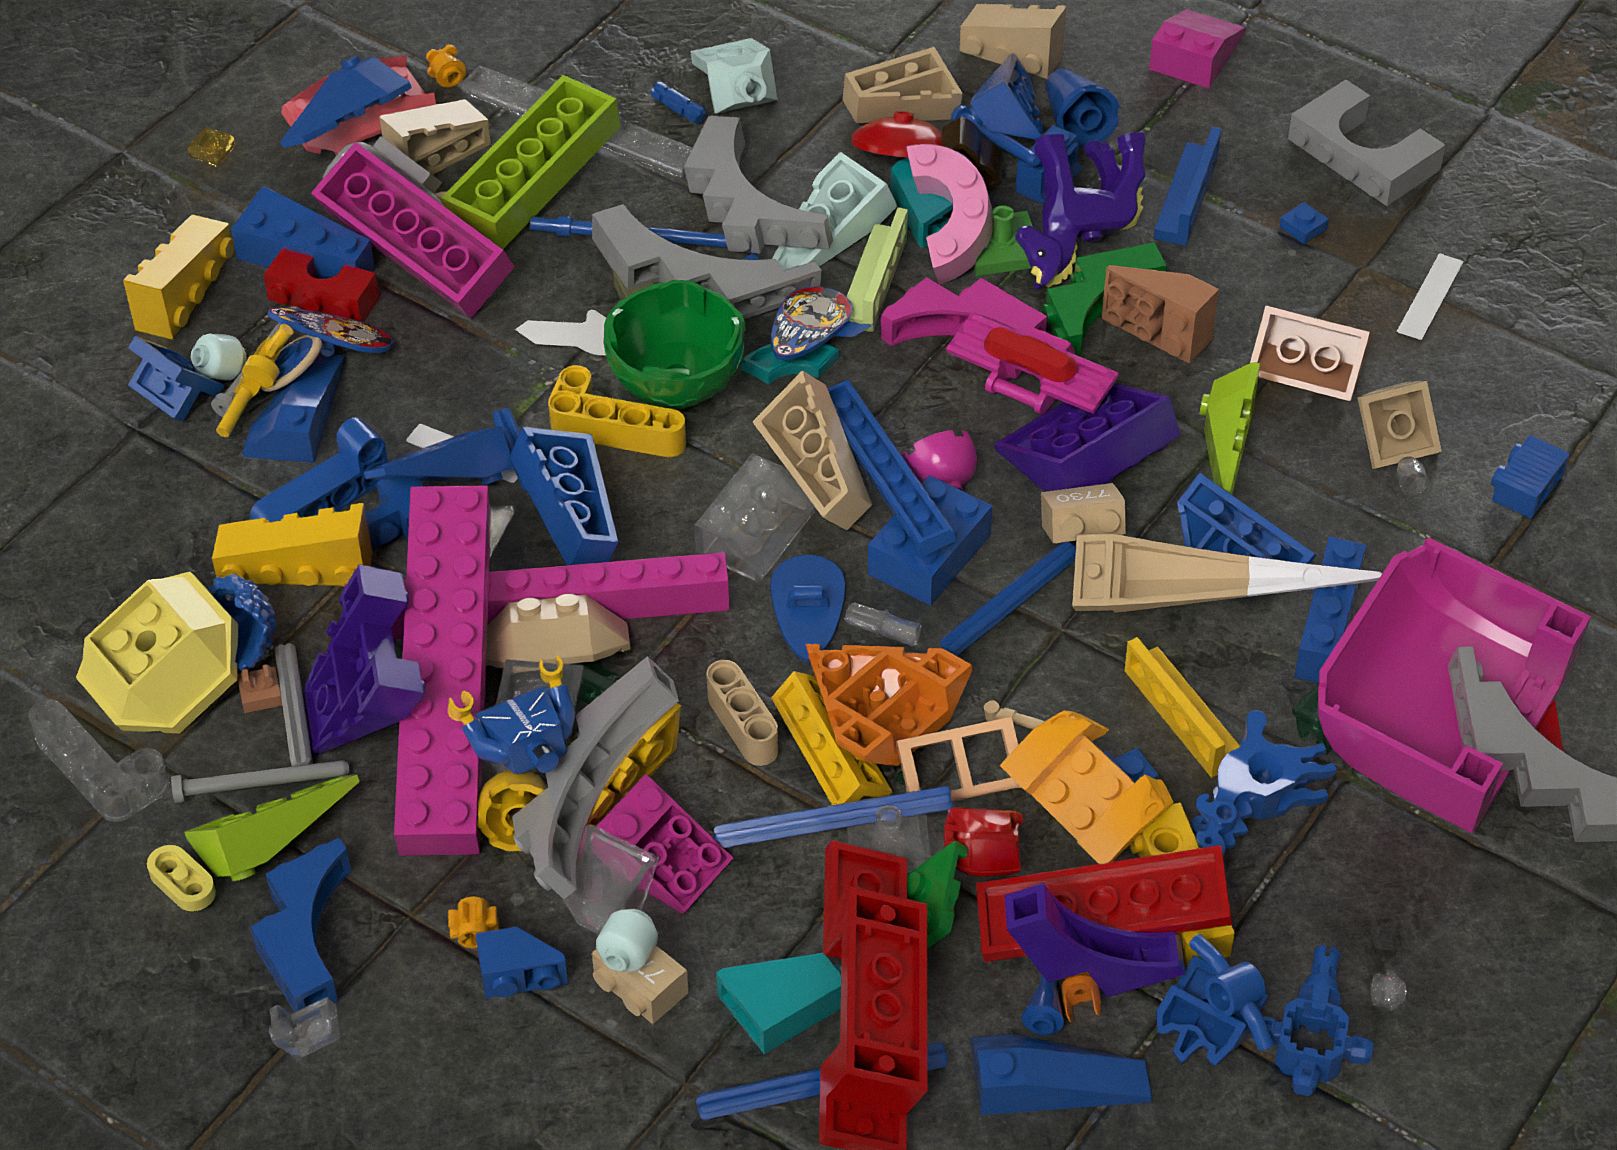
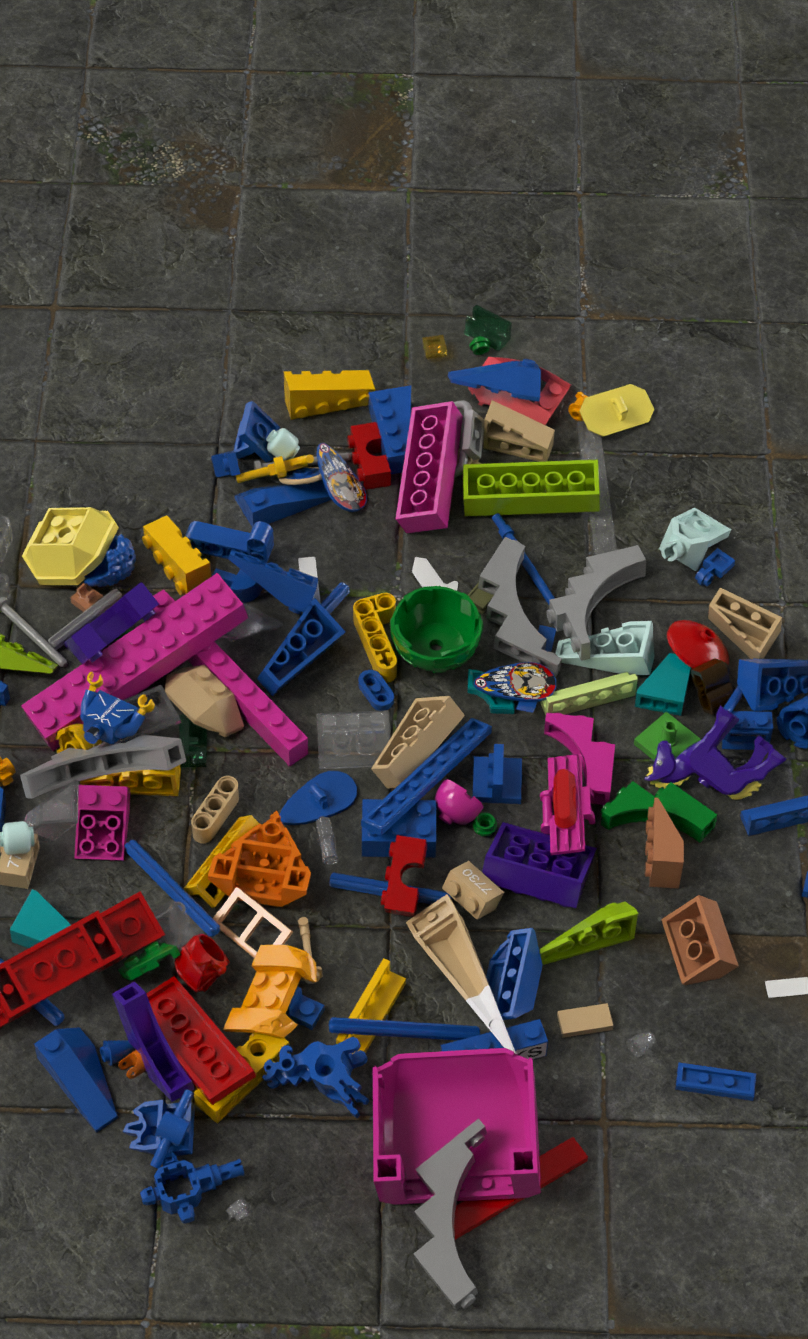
camera: 55 degrees right, 5 degrees up
blue axle [650,82,707,124] -> none
bright pink brick [906,144,993,285] -> none
tan slope [1358,381,1442,469] -> none
blue brick [1491,435,1570,519] -> none
none -> blue bracket [211,451,240,477]
none -> blue axle [329,1017,480,1040]
none -> blue plate [358,670,394,711]
none -> red arch [381,835,427,917]
none -> clear green hinge [464,305,512,351]
none -> green plate [469,336,491,355]
none -> blue bracket [473,744,522,804]
none -> green plate [473,813,497,836]
none -> tan tile [557,1003,613,1038]
none -> light yellow shield [579,384,654,437]
none -> blue tile [675,1062,756,1101]
none -> blue plate [695,548,735,587]

